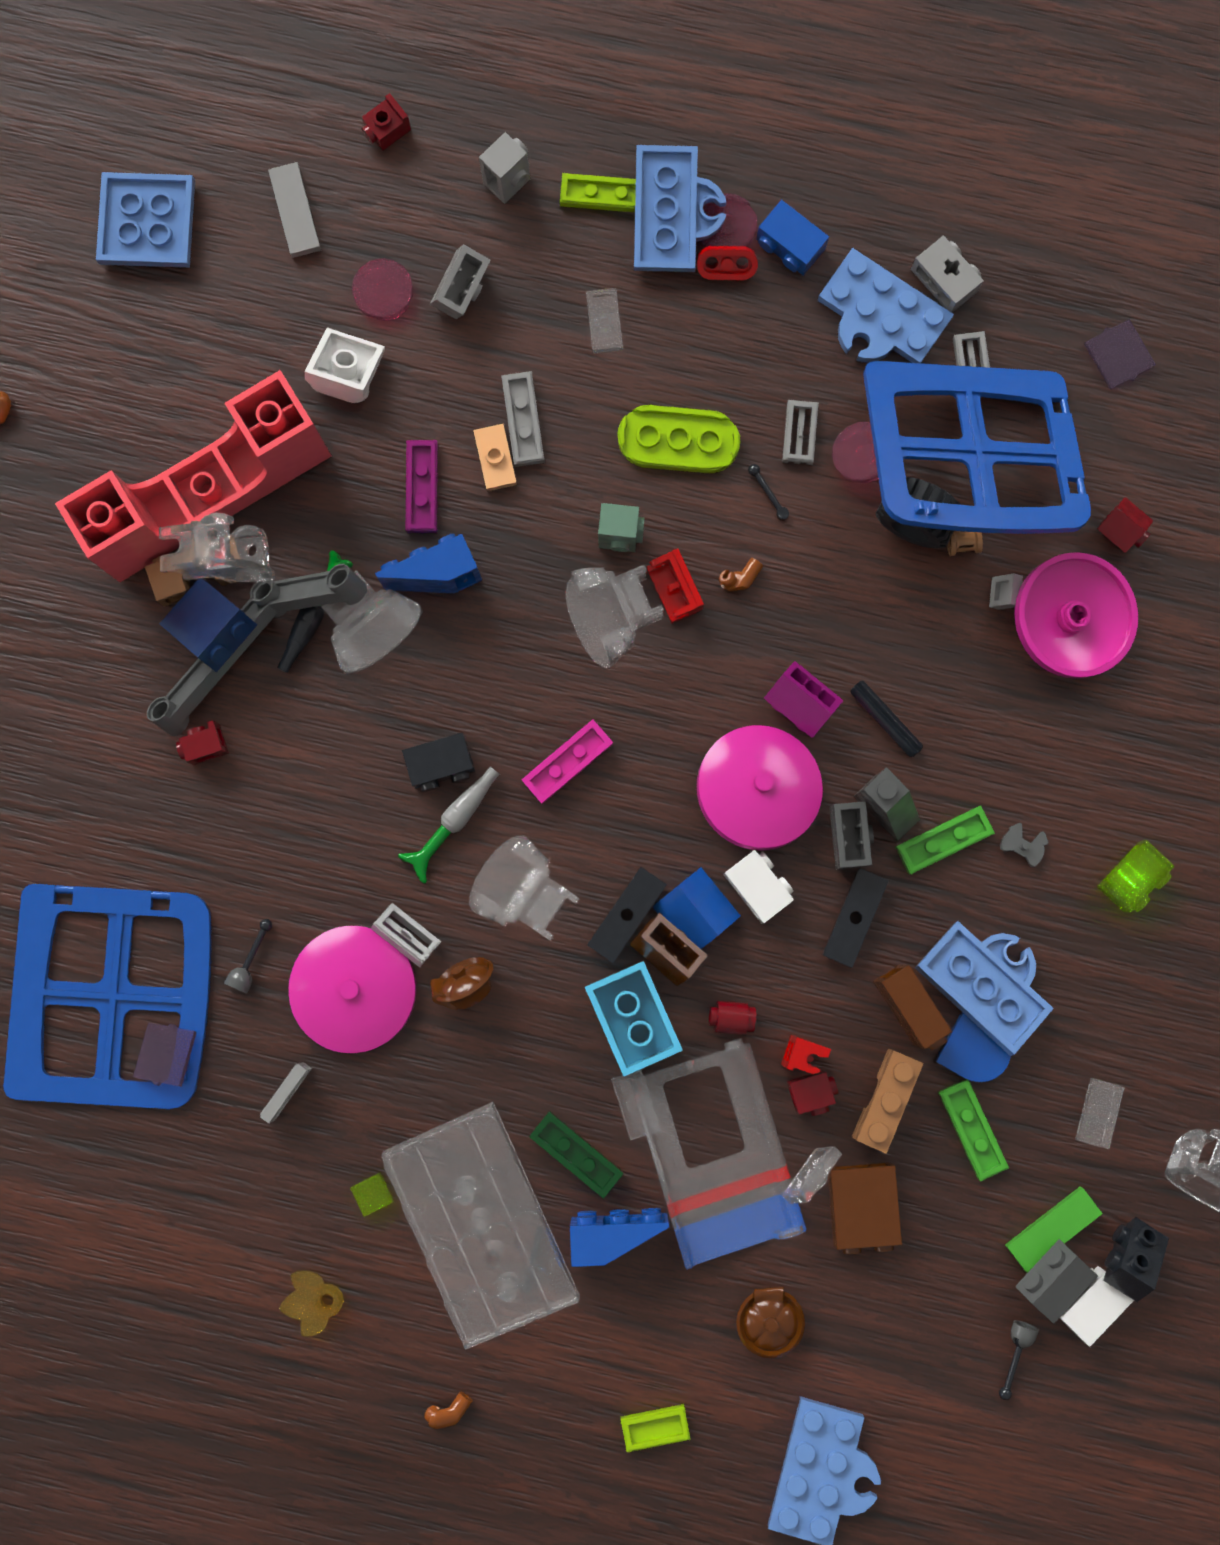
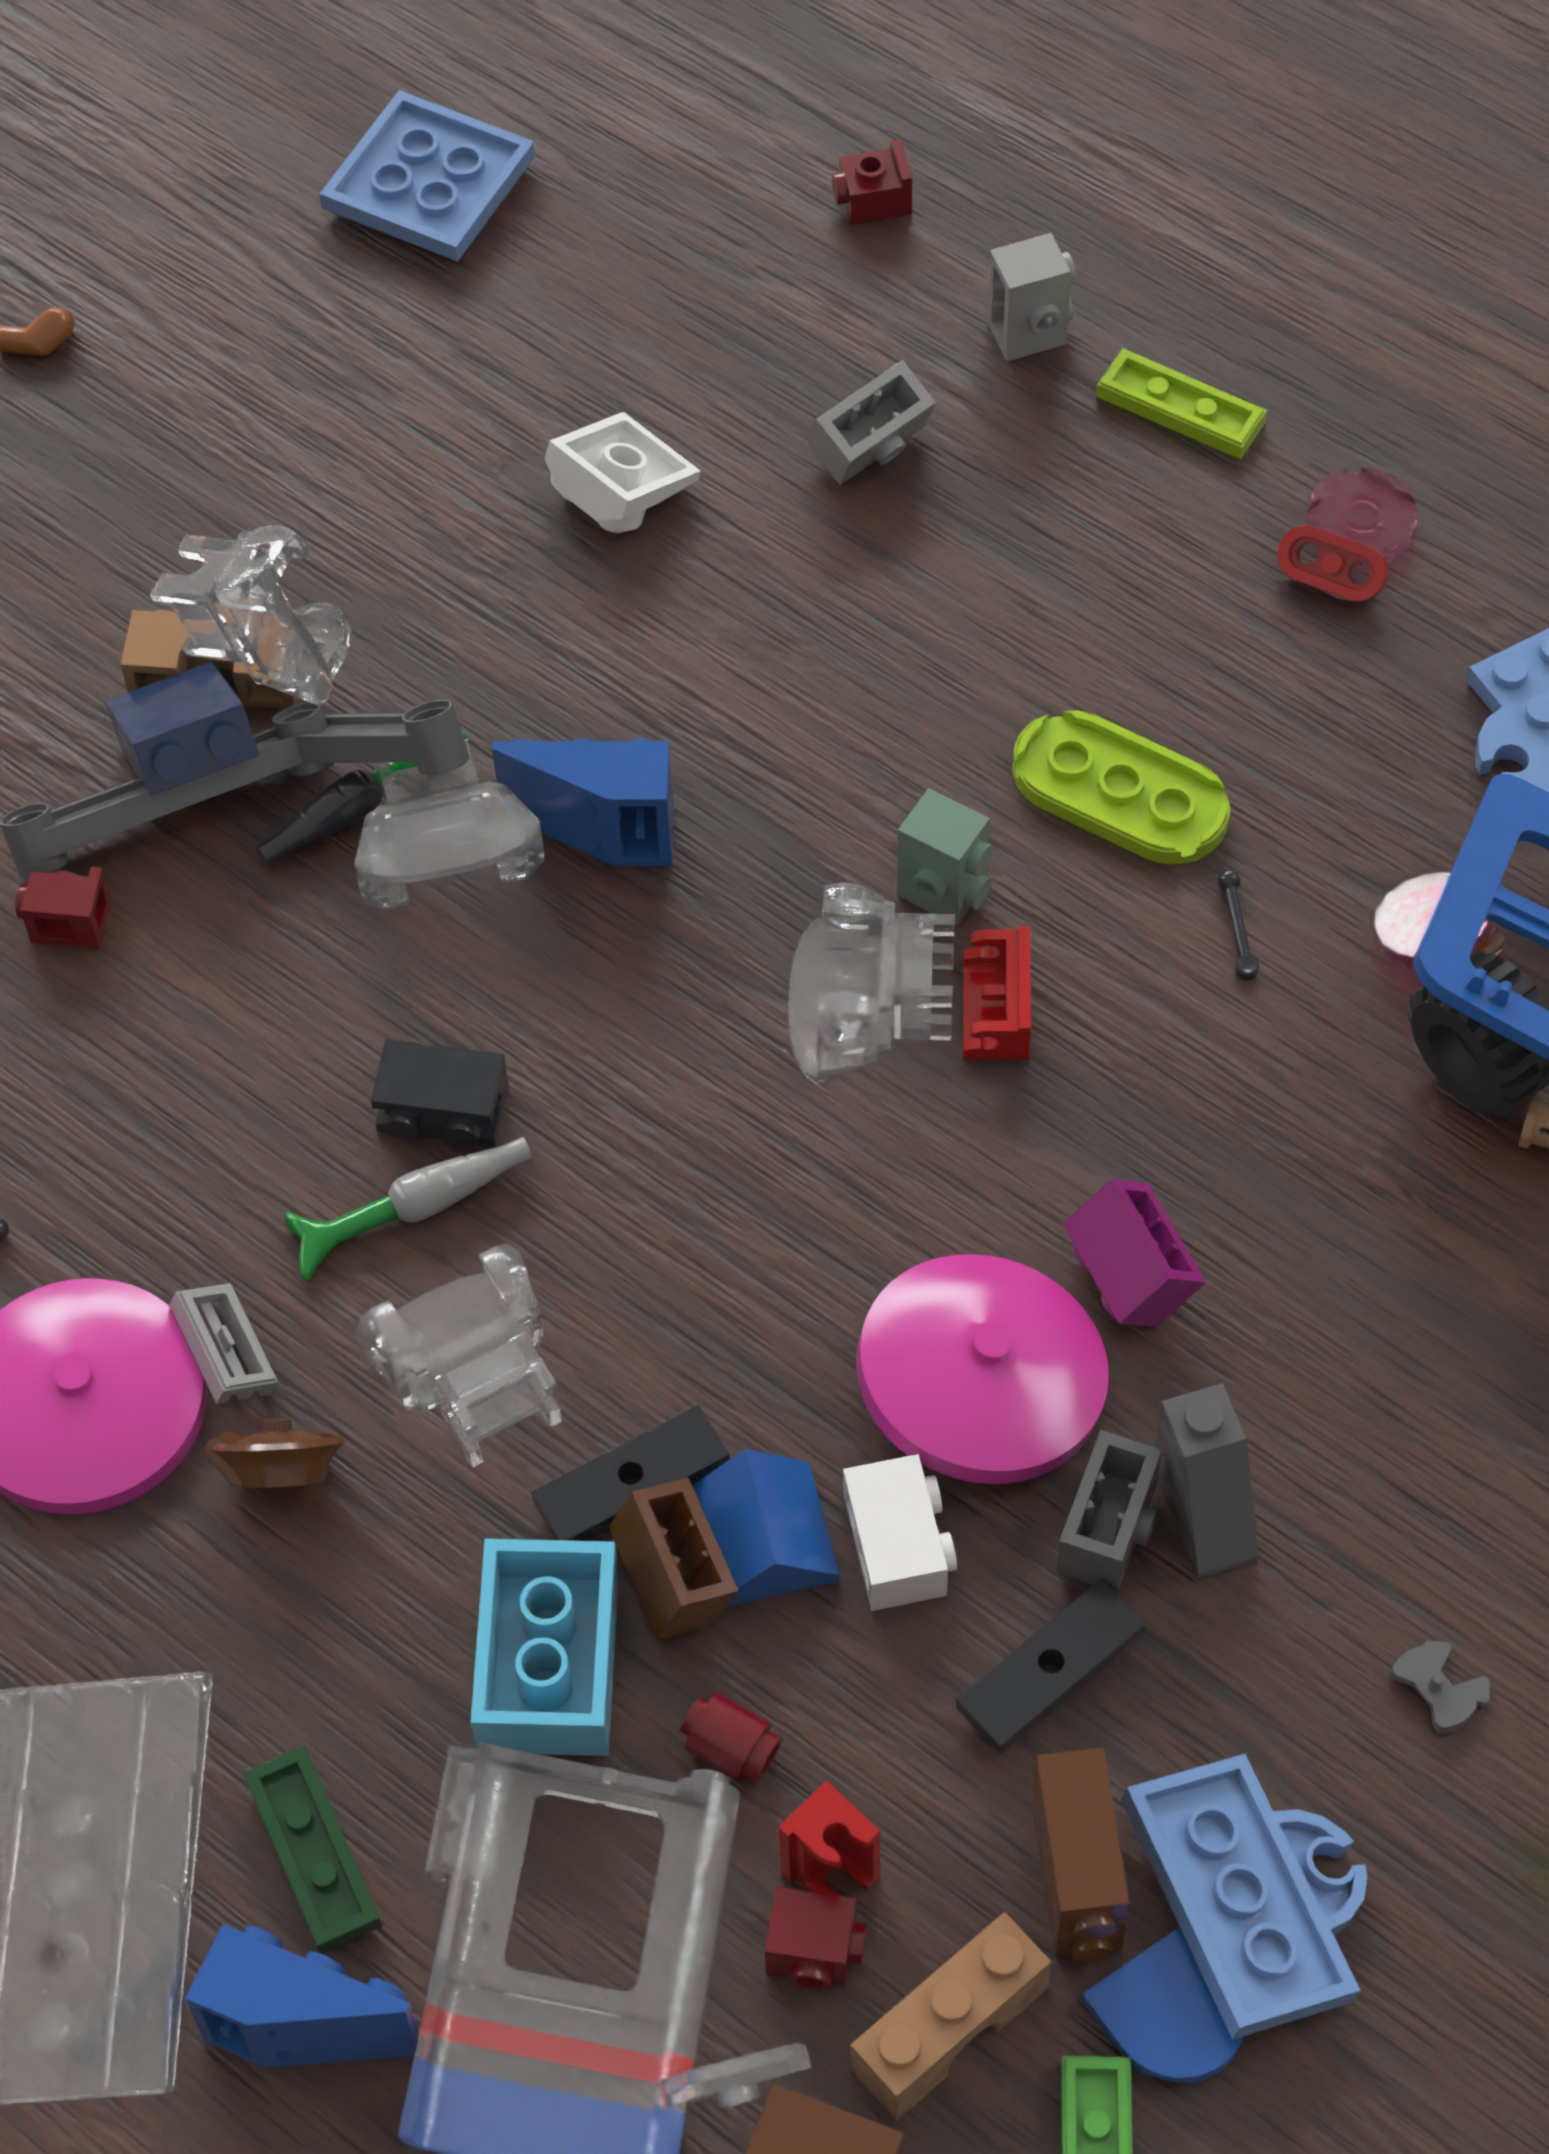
camera: 25 degrees right, 25 degrees down
coral arch [55,370,332,582] -> none
light grey tile [268,162,321,258] -> none
clear pink tile [352,258,414,321] -> none
magenta tile [405,440,438,533] -> none
light nougat plate [473,424,517,491] -> none
light grey tile [501,371,545,467] -> none
dark pink plate [522,719,613,804] -> none
clear plate [586,288,623,353] -> none
medium blue plate [634,145,727,272] -> none
dark orange arm [719,558,763,591] -> none
blue brick [756,199,829,276] -> none
light grey tile [782,400,819,465] -> none
black axle [850,681,923,757] -> none
bright green tile [895,805,995,875] -> none

